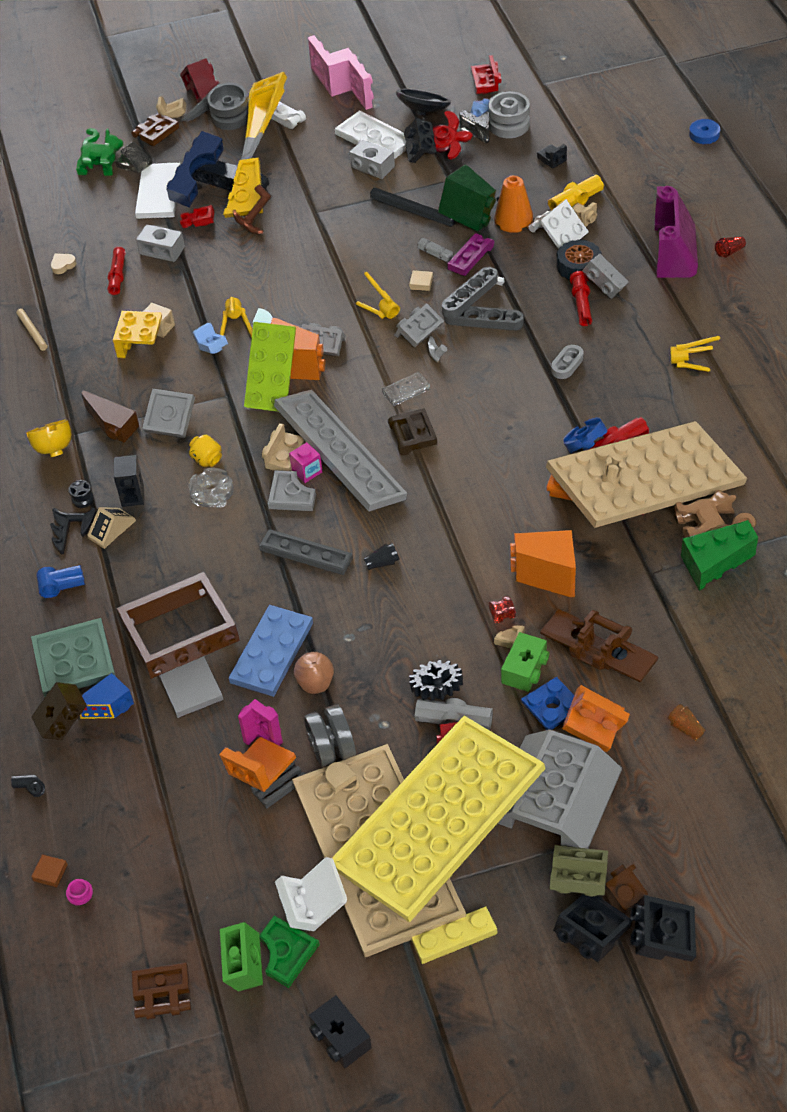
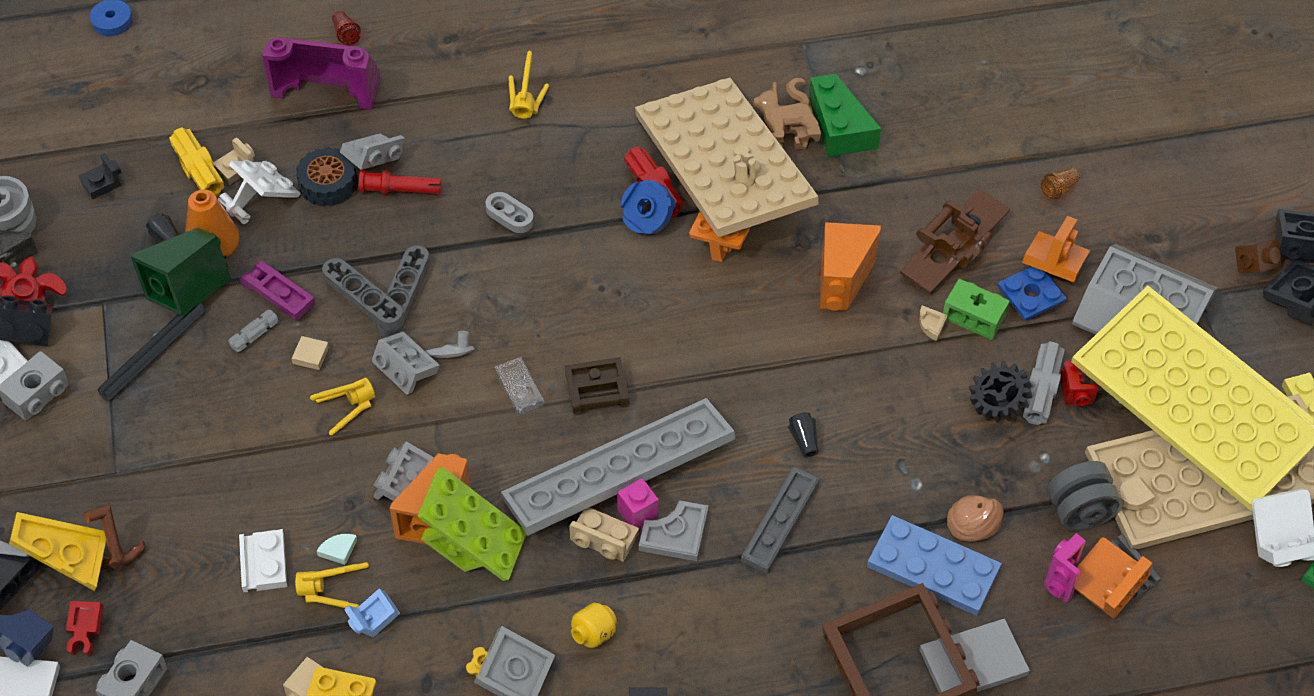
camera: 90 degrees left, 5 degrees up
clear plate [188,468,234,508] -> none
clear red wheel [489,595,516,624] -> none
olive brick [550,845,608,896] -> none
none -> white plate [239,529,287,593]

